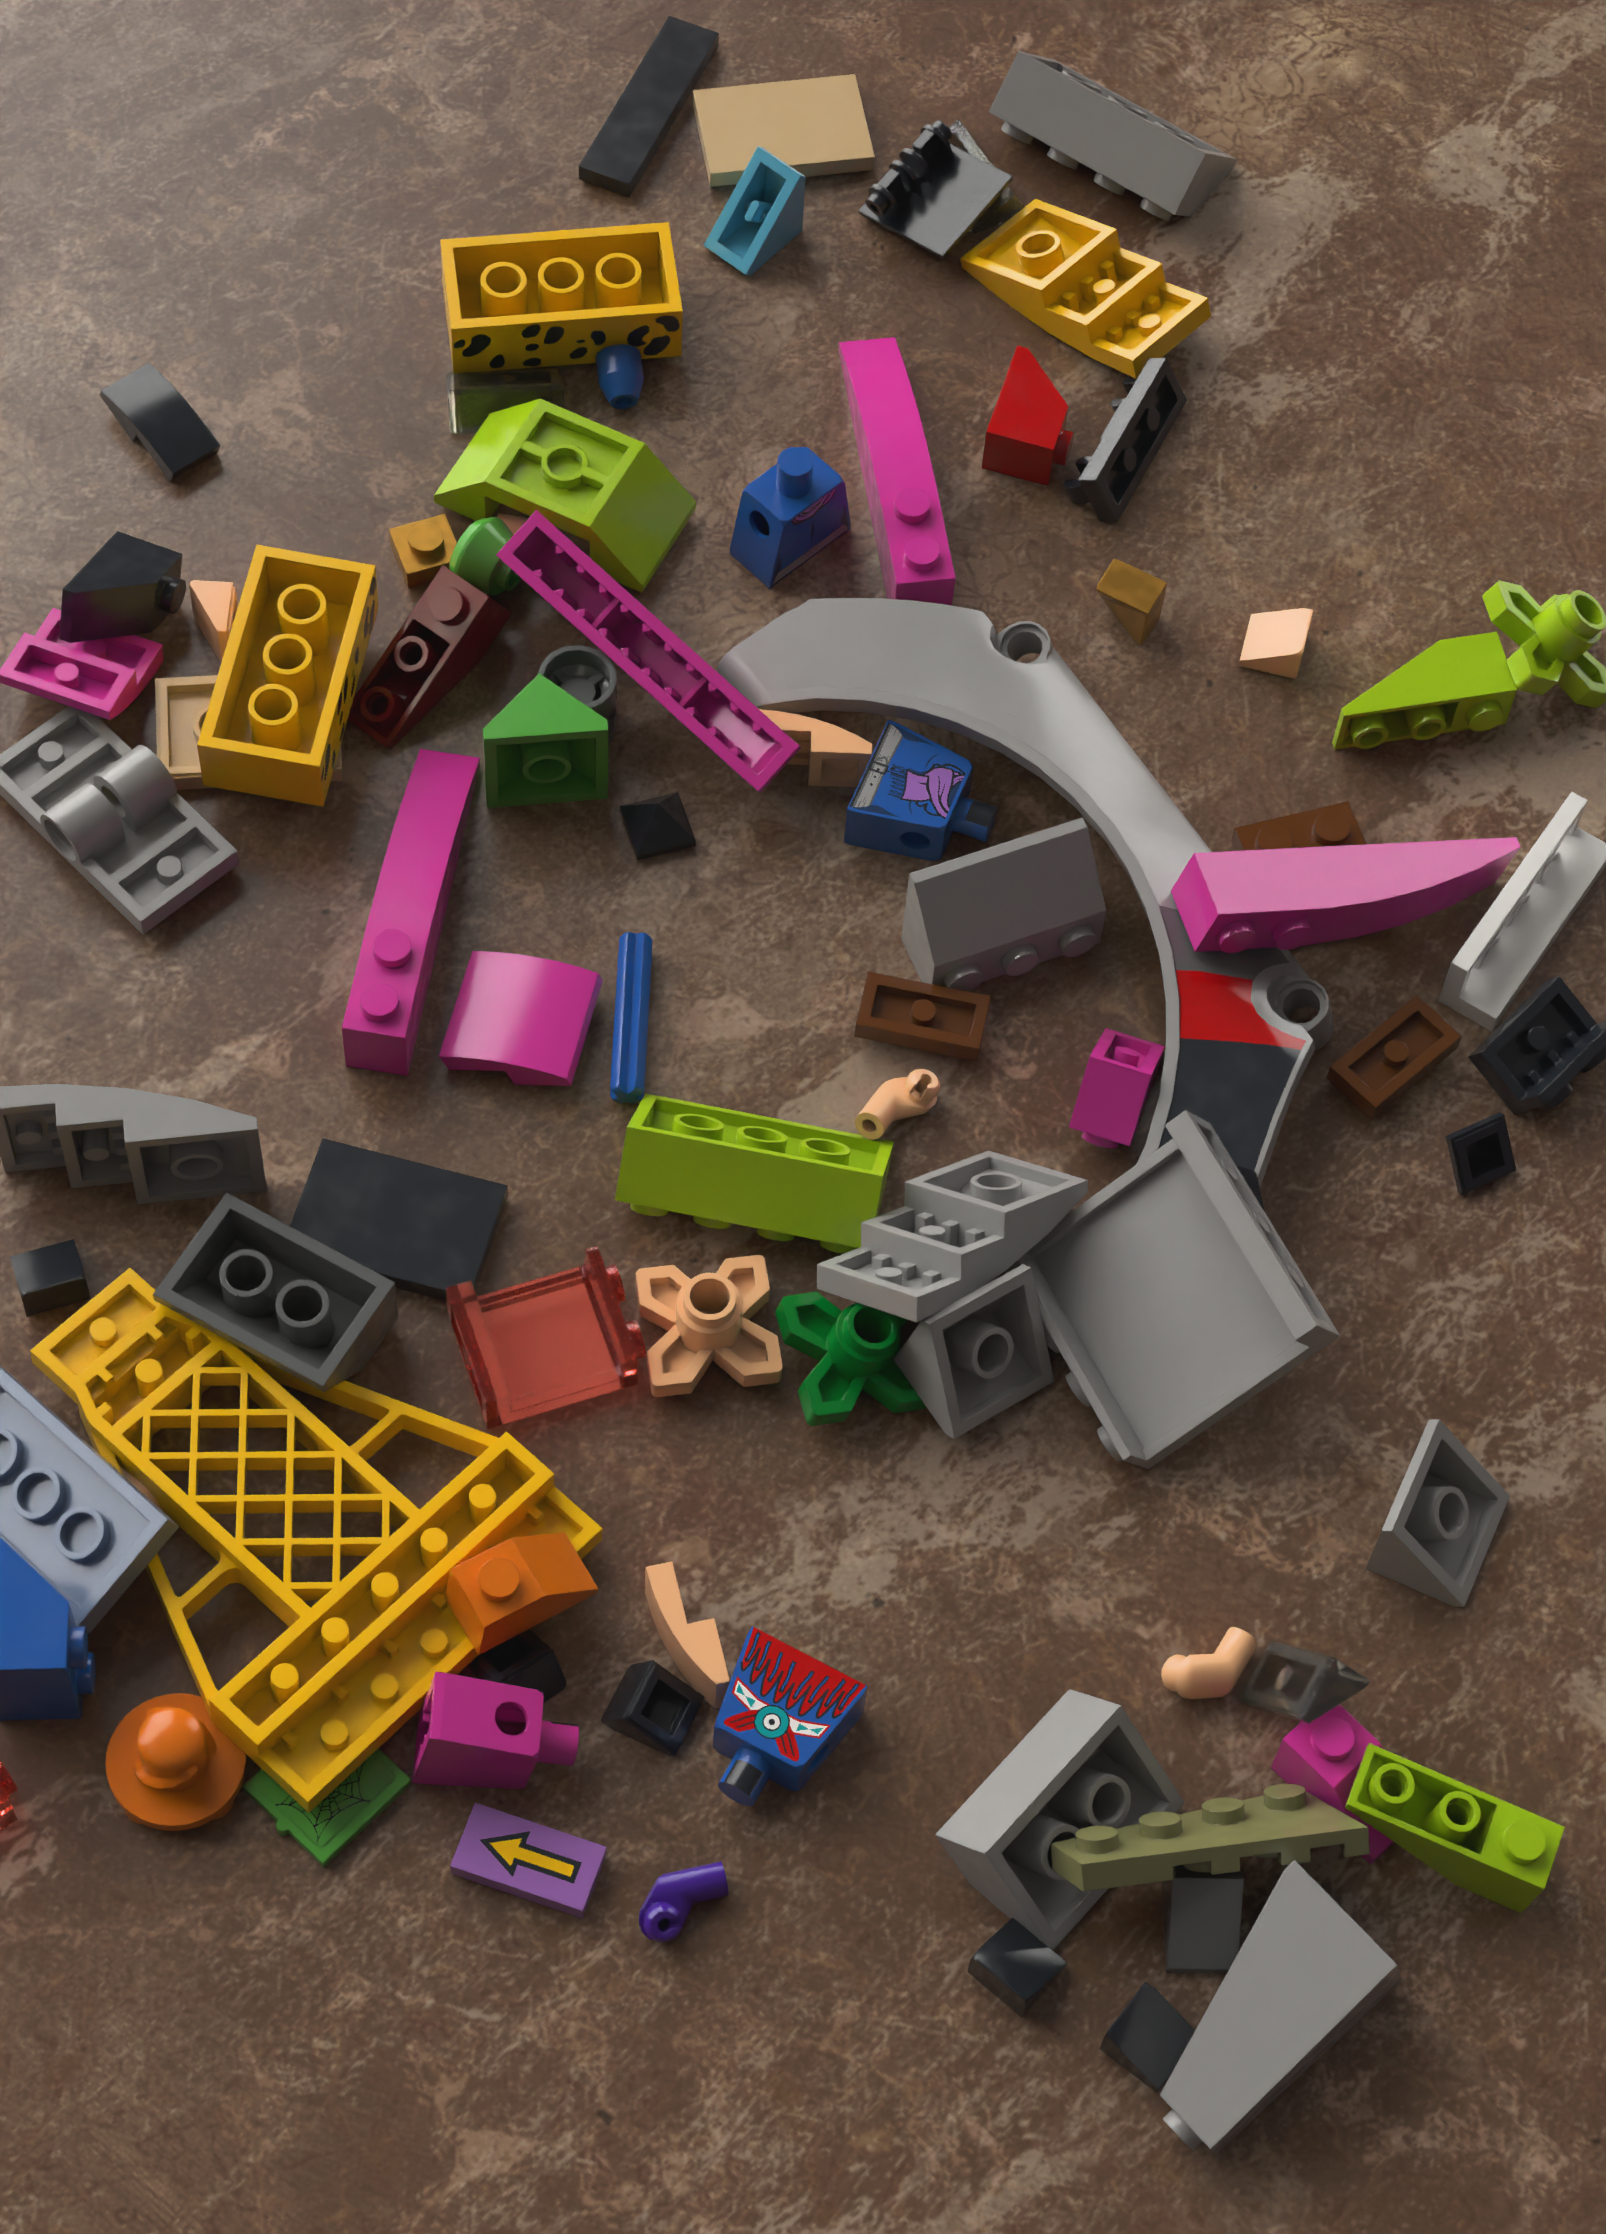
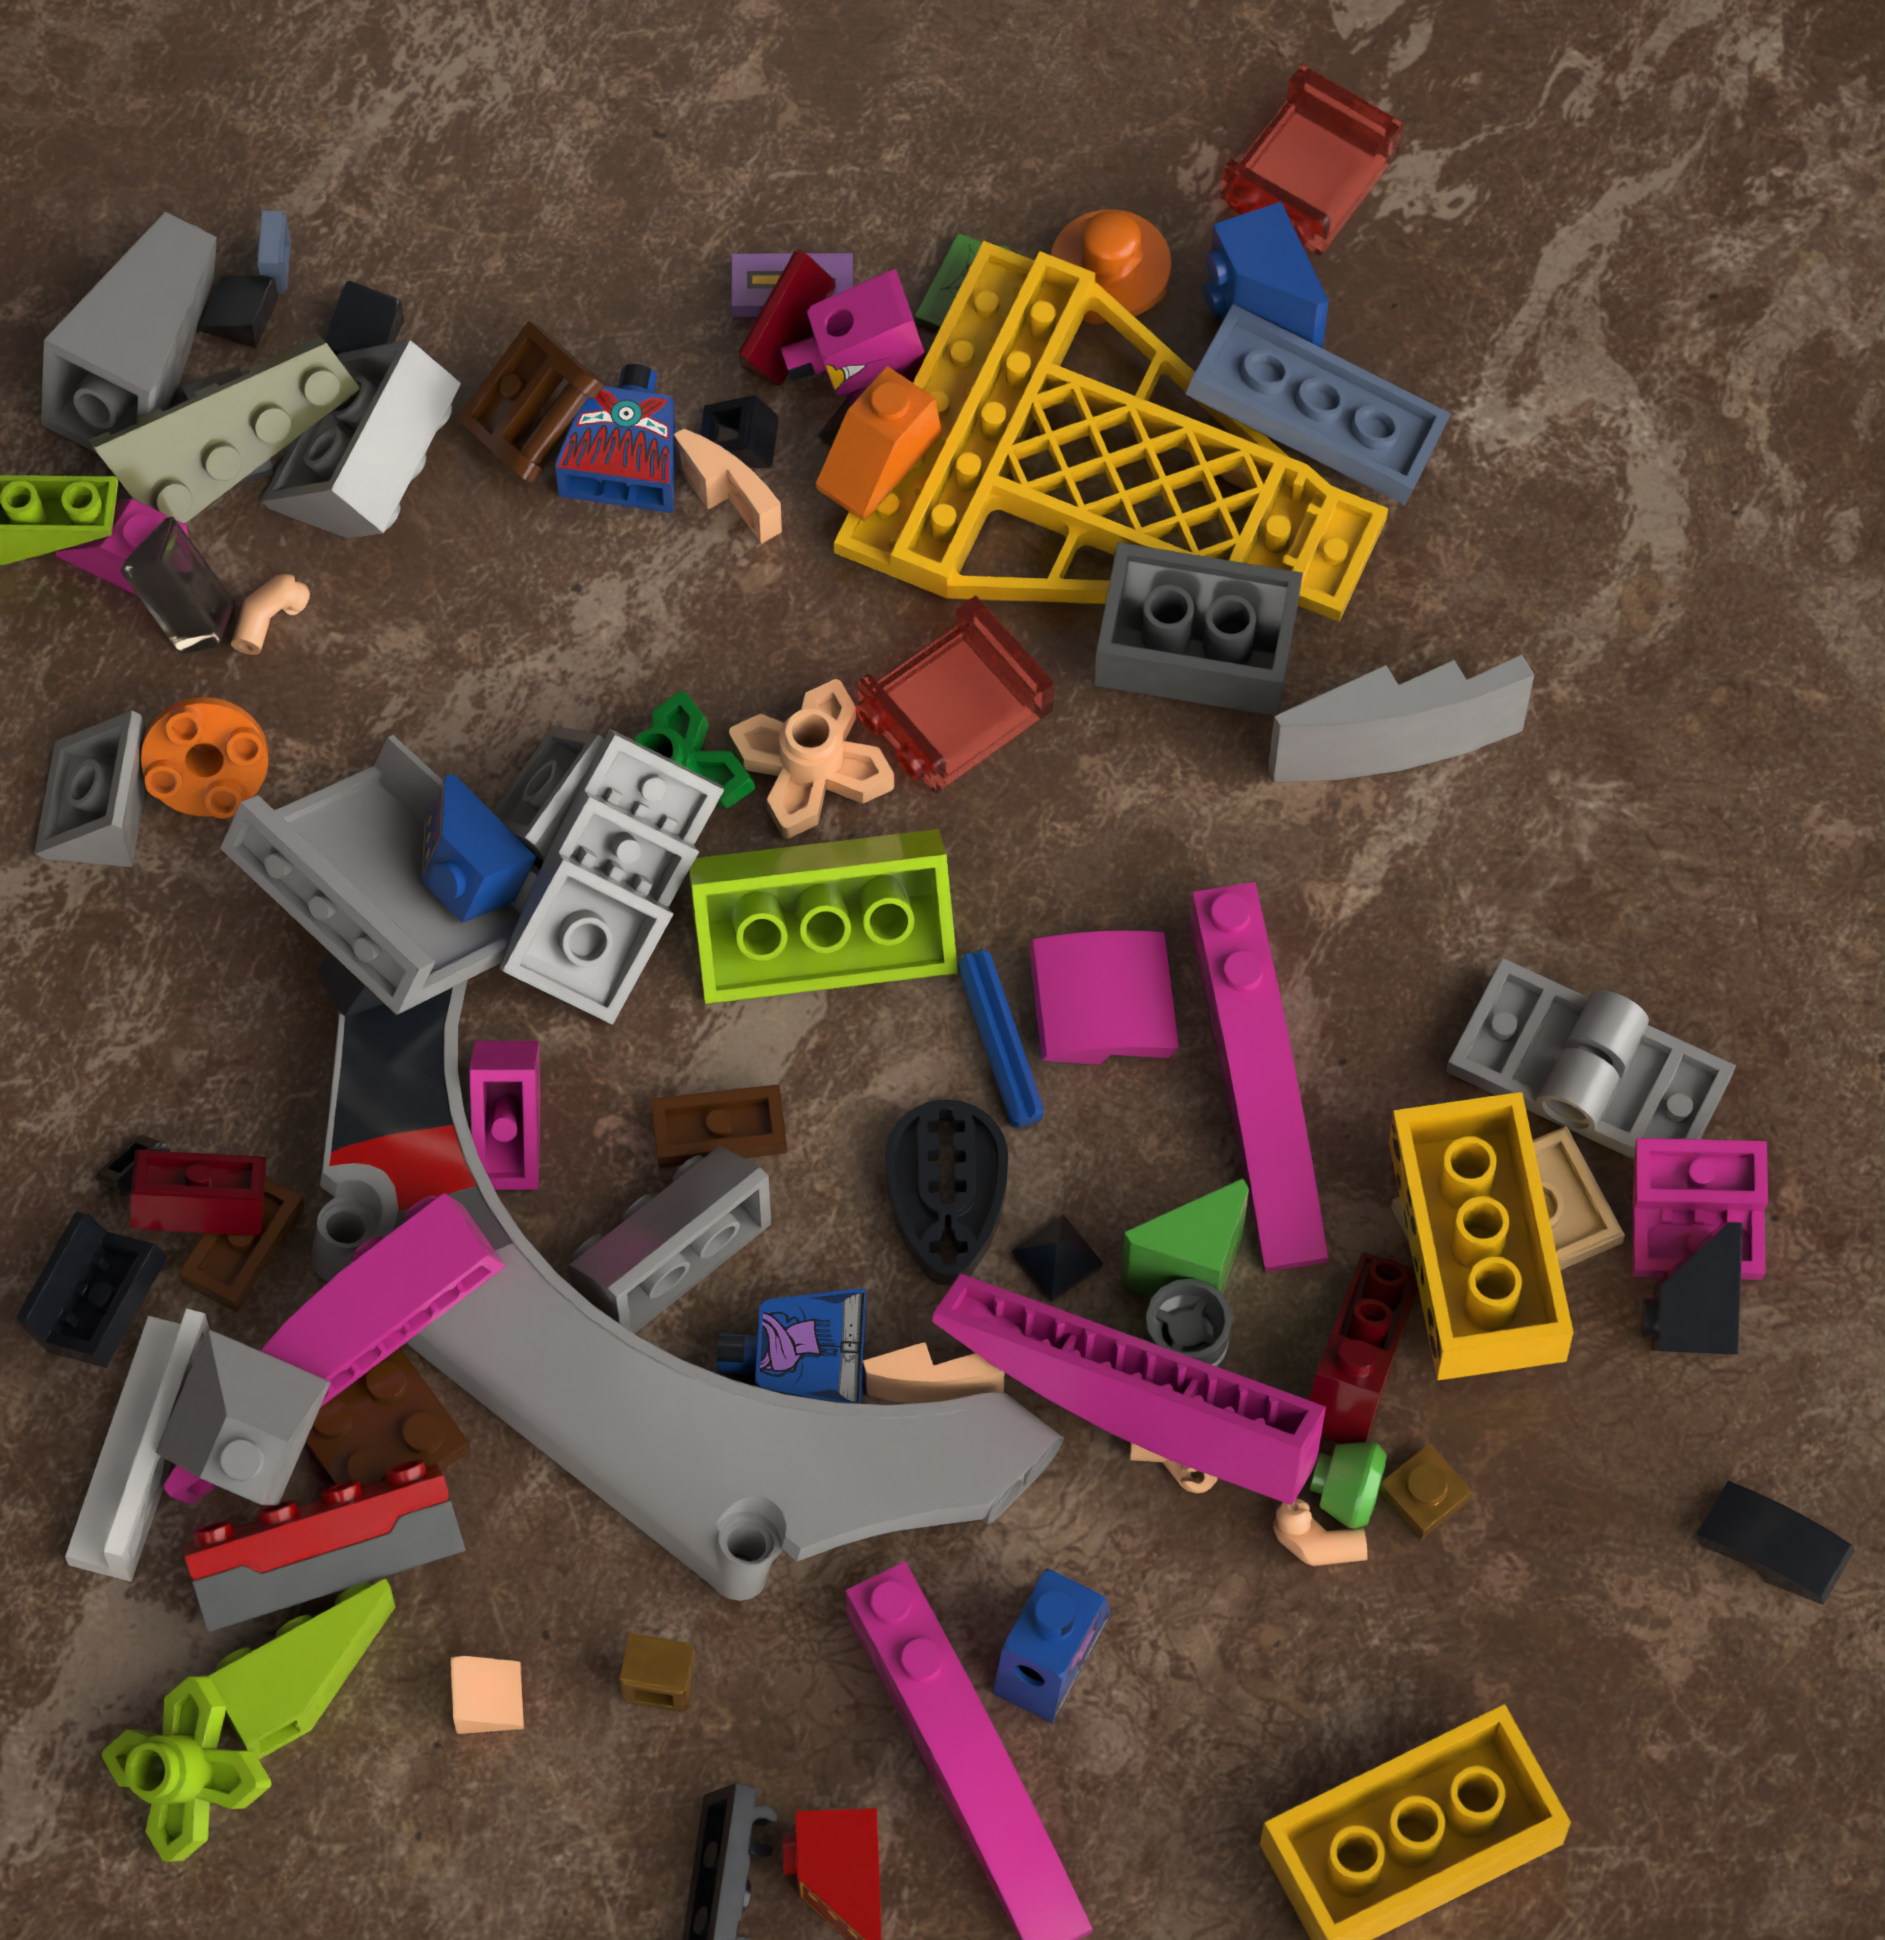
camera: 165 degrees right, 5 degrees up
black slope [10,1239,91,1317] -> none
light nougat slope [189,580,238,663] -> none
black tile [290,1138,508,1307] -> none
lime slope [434,399,696,593] -> none
clear smoke slope [446,368,565,434] -> none
blue hose [595,344,644,409] -> none
dark purple arm [639,1861,729,1943] -> none
light nougat arm [855,1069,940,1140] -> none
none -> dark red slope [130,1150,266,1236]
none -> orange plate [141,697,268,819]
none -> light grey slope [155,1329,331,1505]
none -> piece [182,1460,466,1632]
none -> sand blue tile [257,210,291,294]
none -> blue slope [421,773,536,923]
none -> reddish brown plate [457,320,606,483]
none -> dark red slope [738,249,836,386]
none -> black piece [885,1100,1008,1286]

